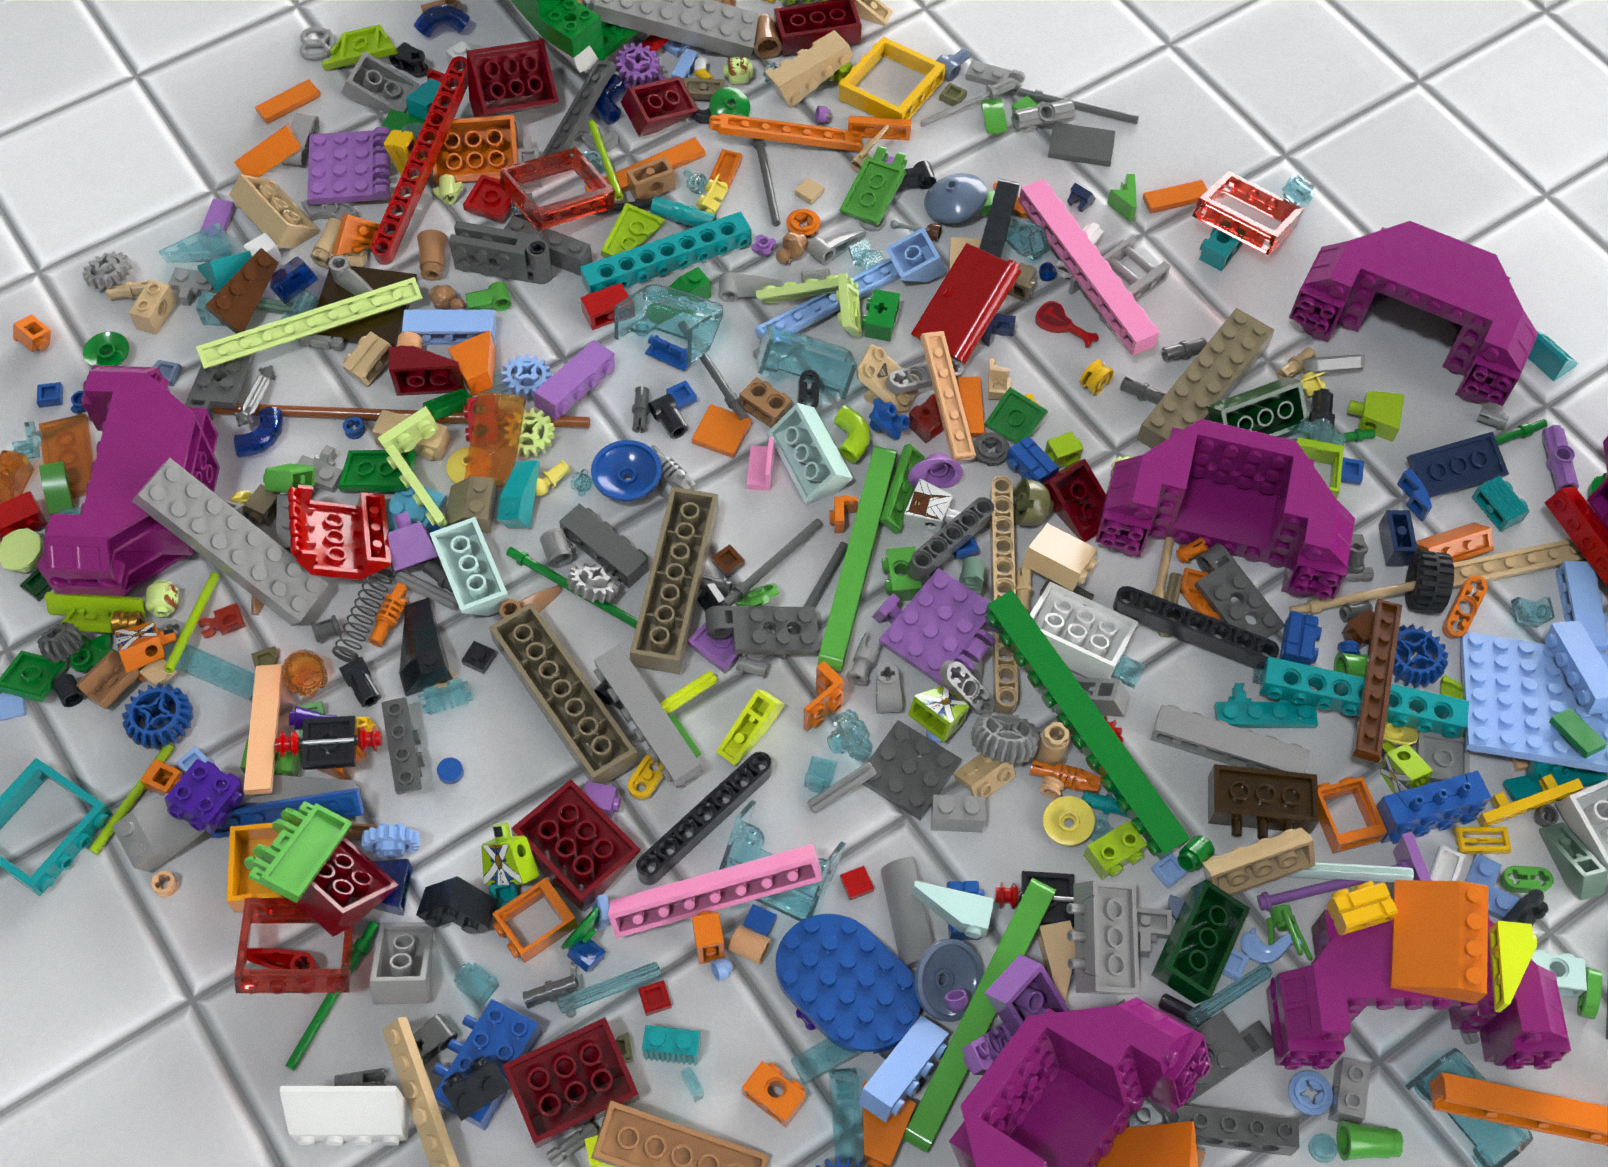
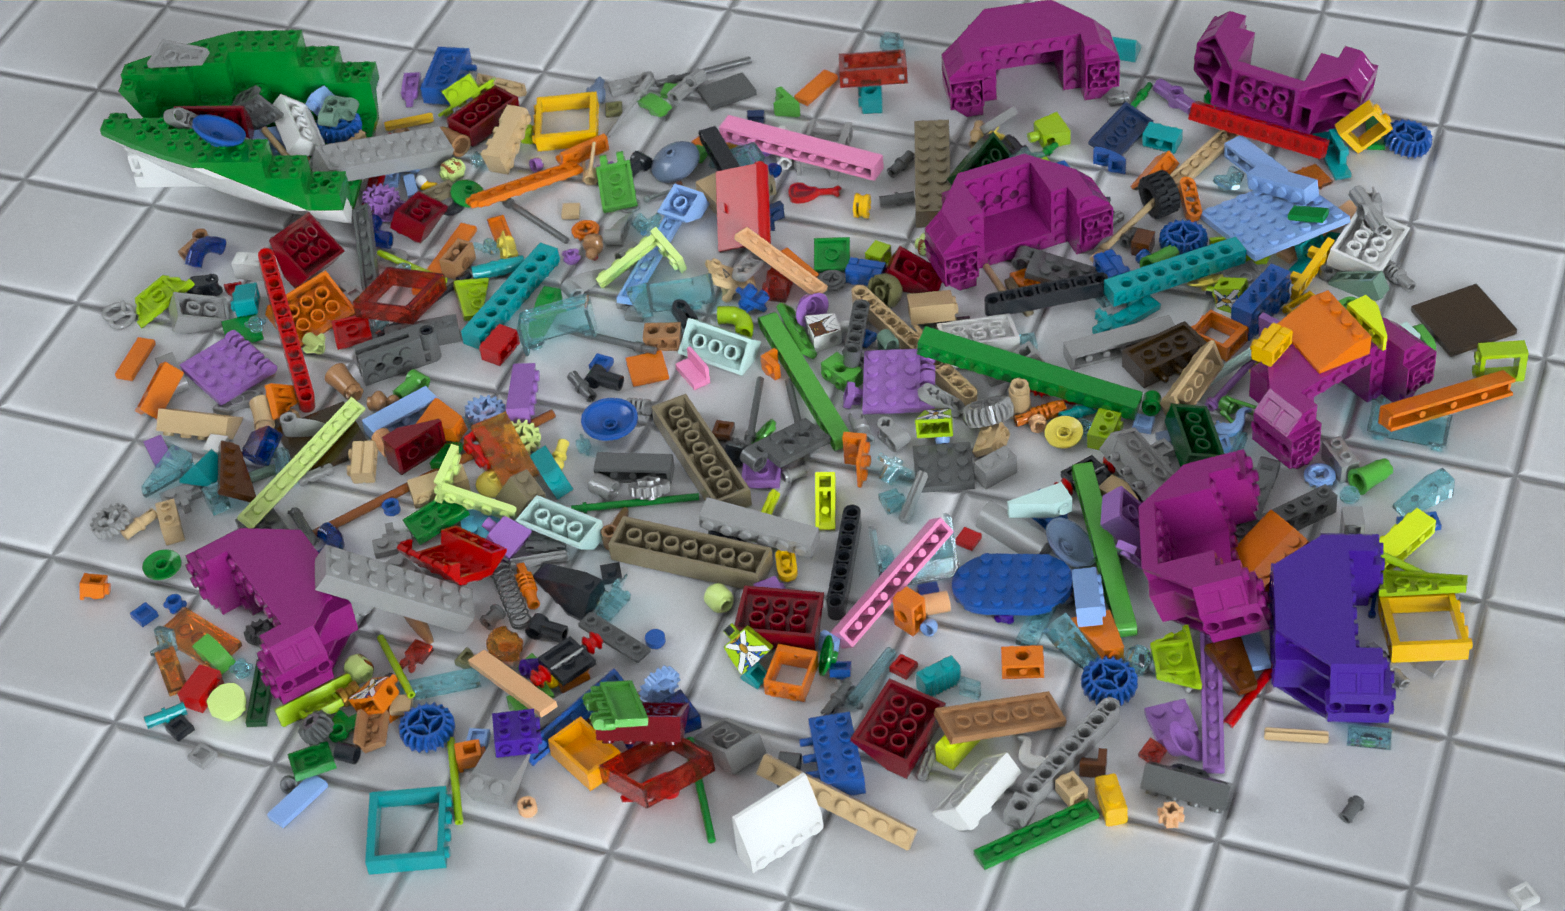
camera: 30 degrees left, 15 degrees down
bright green brick [263,463,315,494] -> none
yellow brick [384,130,426,178] -> none
black brick [416,876,498,934] -> none
black bracket [441,1055,511,1121] -> none
clear light blue window [454,962,500,1007] -> none
blue hinge [645,335,695,371] -> none
green brick [861,289,900,342] -> none
medium lavender hinge [945,989,968,1013] -> none
tan slope [988,358,1011,400] -> none
orange pin [1176,537,1209,563] -> none
reddish brown tile [1352,599,1402,763] -> none
dark blue brick [1378,510,1418,566] -> none
none -> yellowish green head [704,583,734,613]

